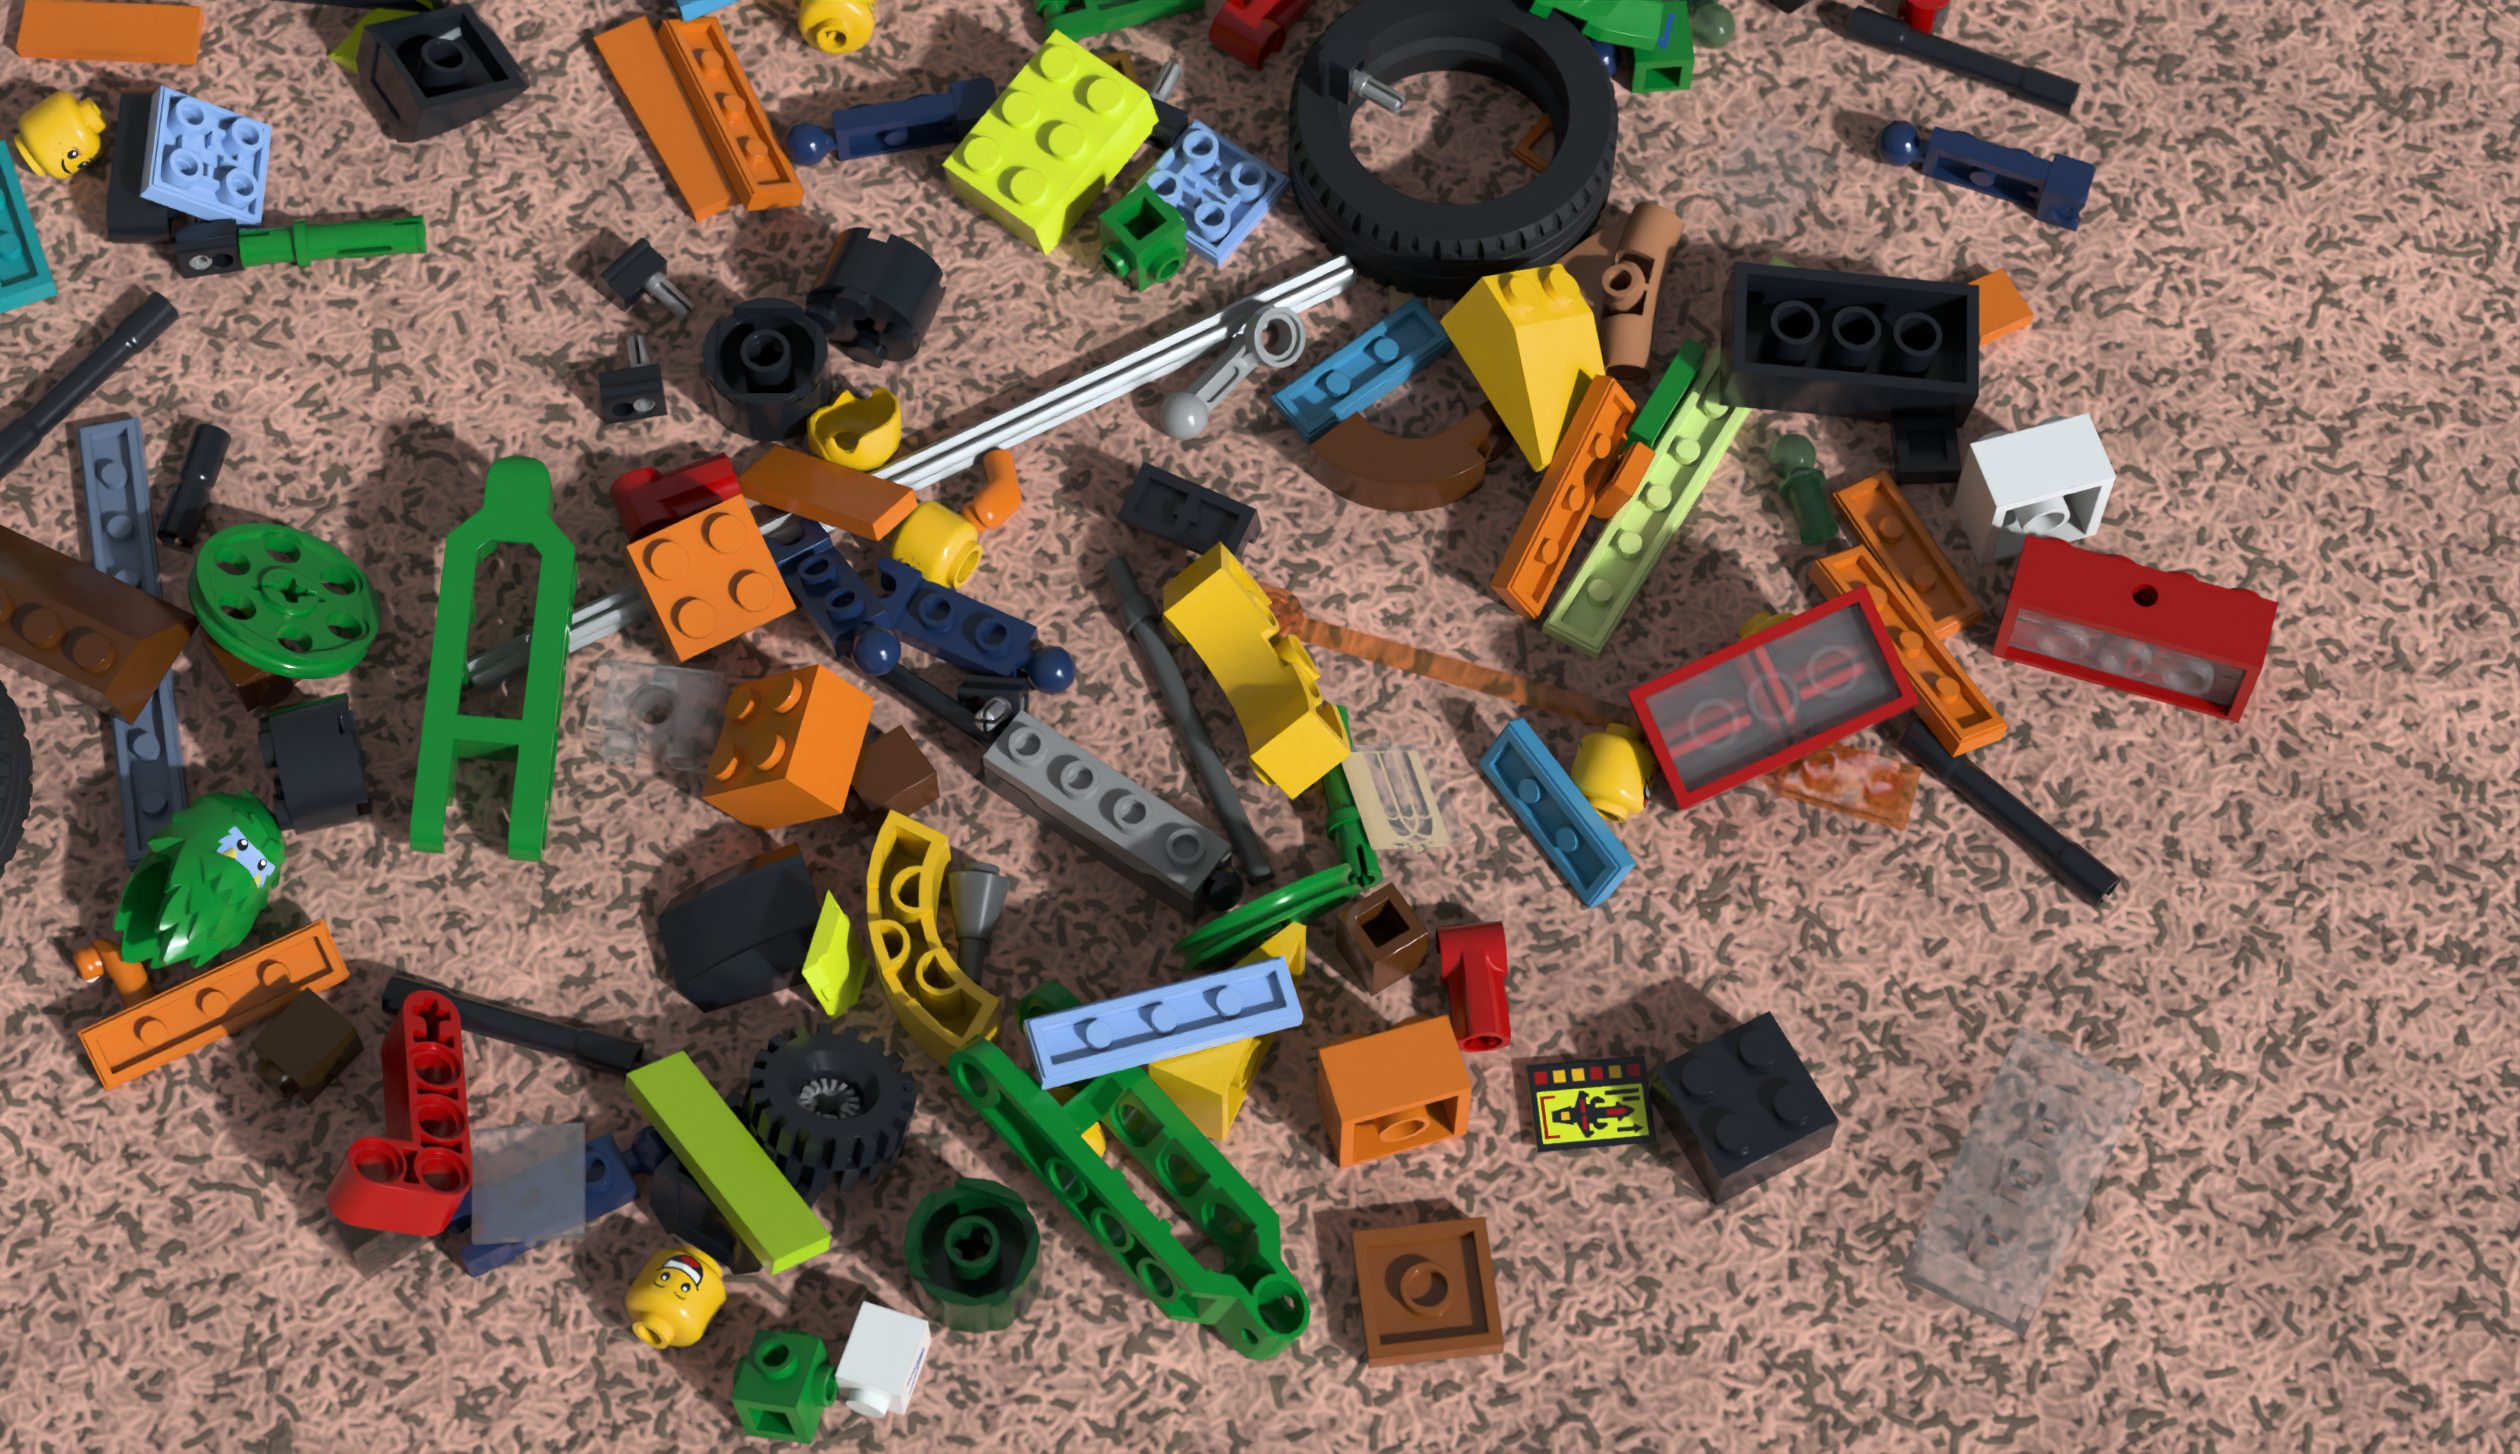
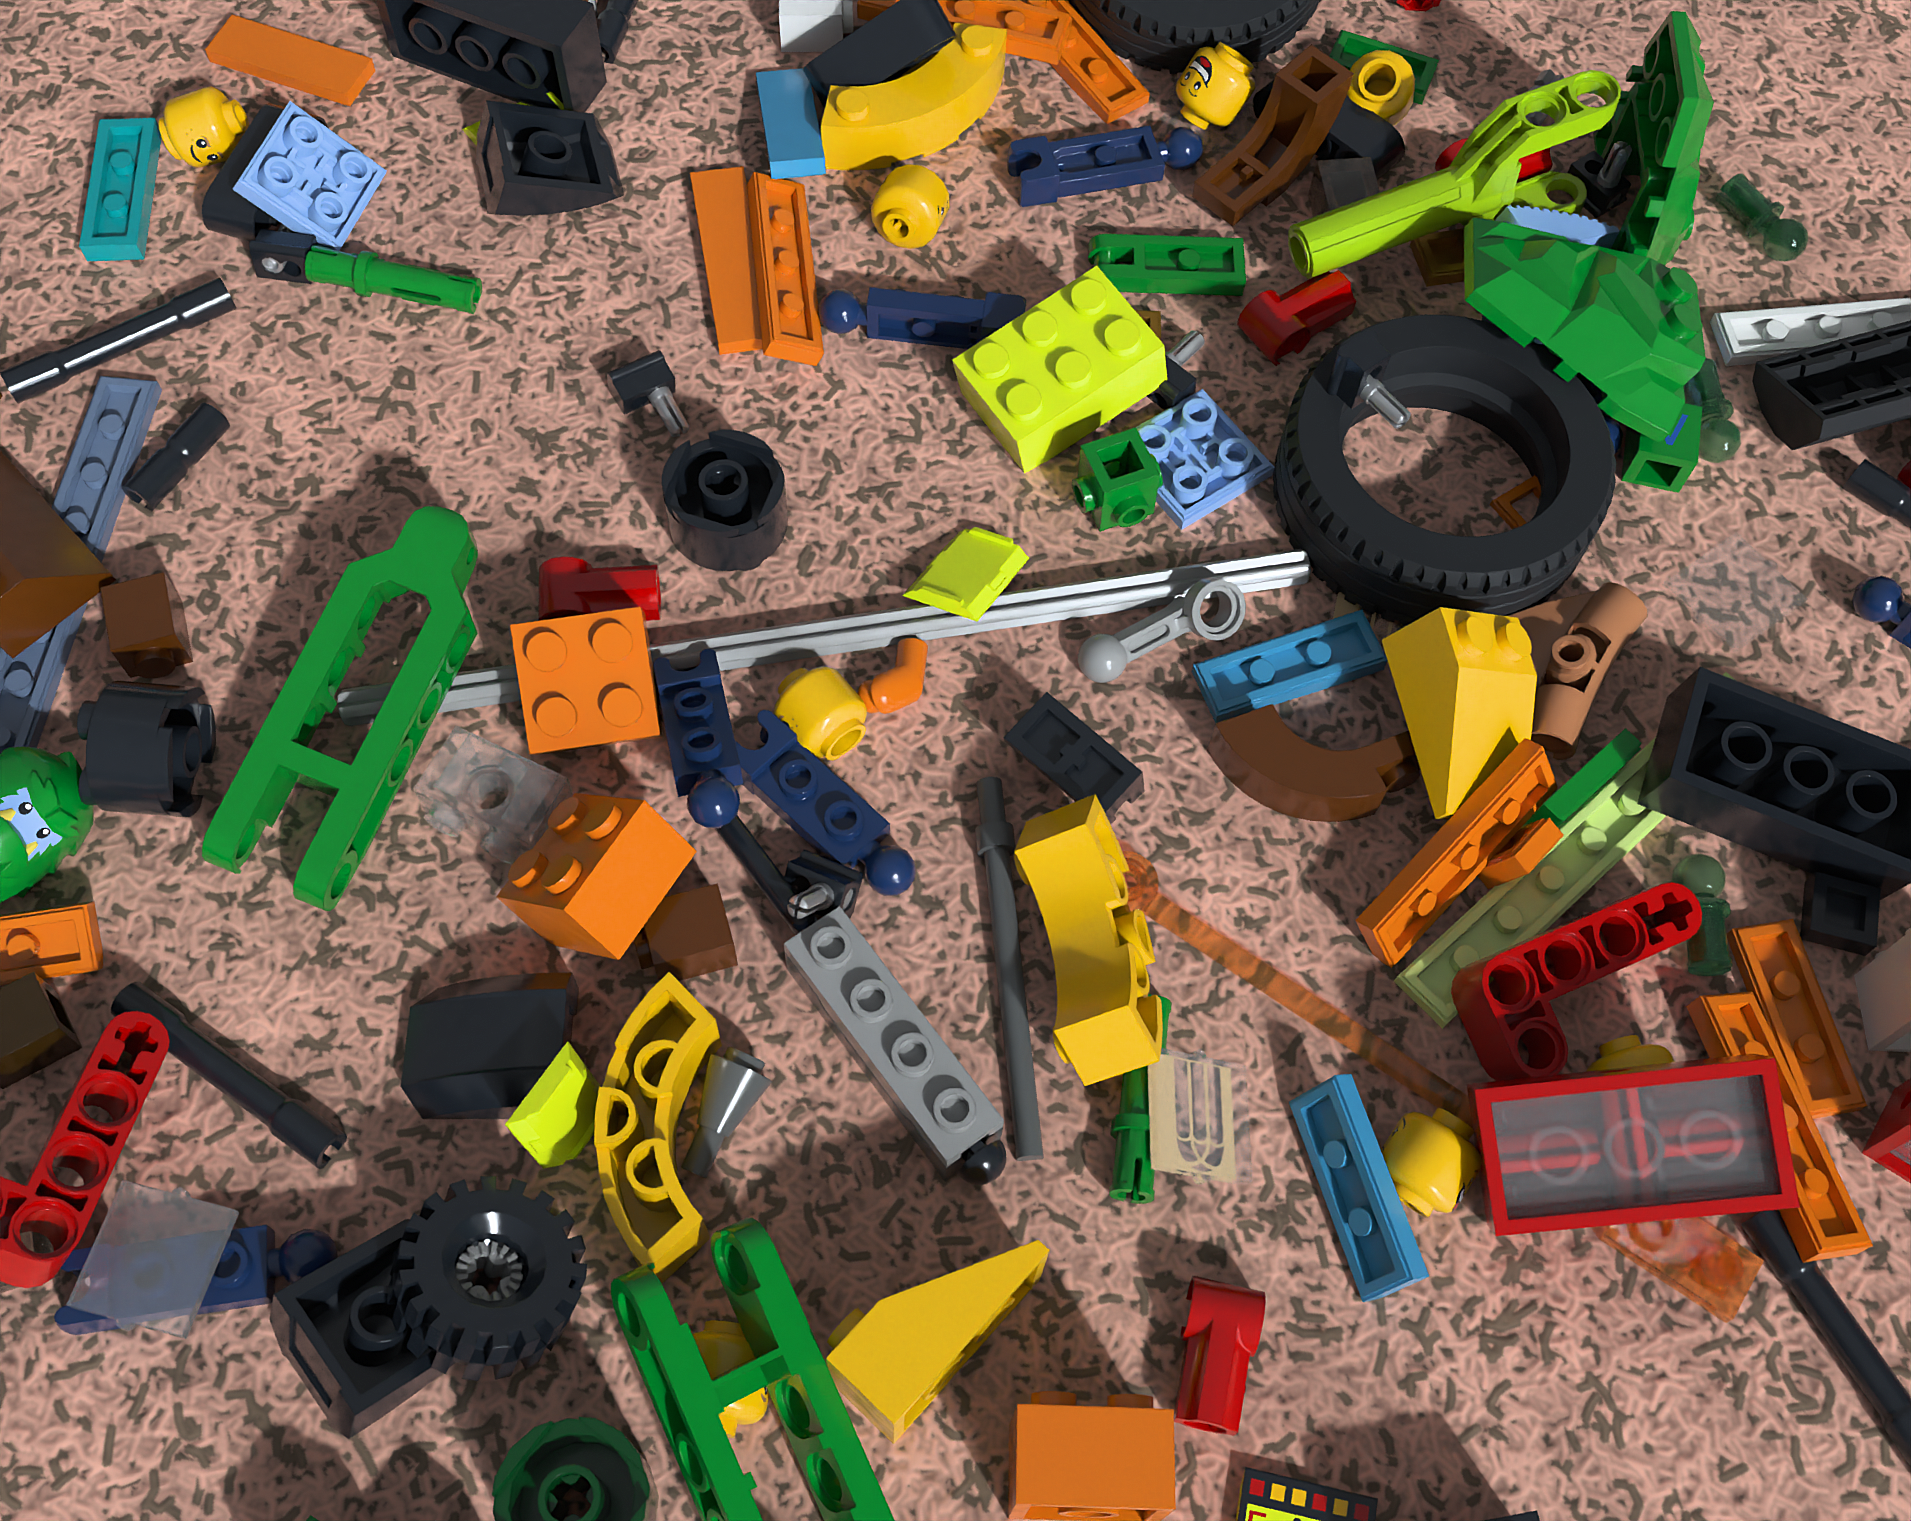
camera: 15 degrees right, 0 degrees up
green wedge [188,523,381,679] -> none
black piece [598,335,668,424] -> none
lime tile [624,1050,832,1276] -> none
yellow head [624,1245,726,1349] -> none
orange tile [737,445,918,542] -> none
black brick [803,227,946,369] -> none
yellow hair [806,386,901,472] -> none
light blue tile [1023,955,1304,1090] -> none
green wedge [1171,863,1362,976] -> none
reddish brown brick [1335,882,1429,997] -> none
none -> neon yellow piece [902,526,1029,622]
none -> red beam [1451,882,1702,1081]

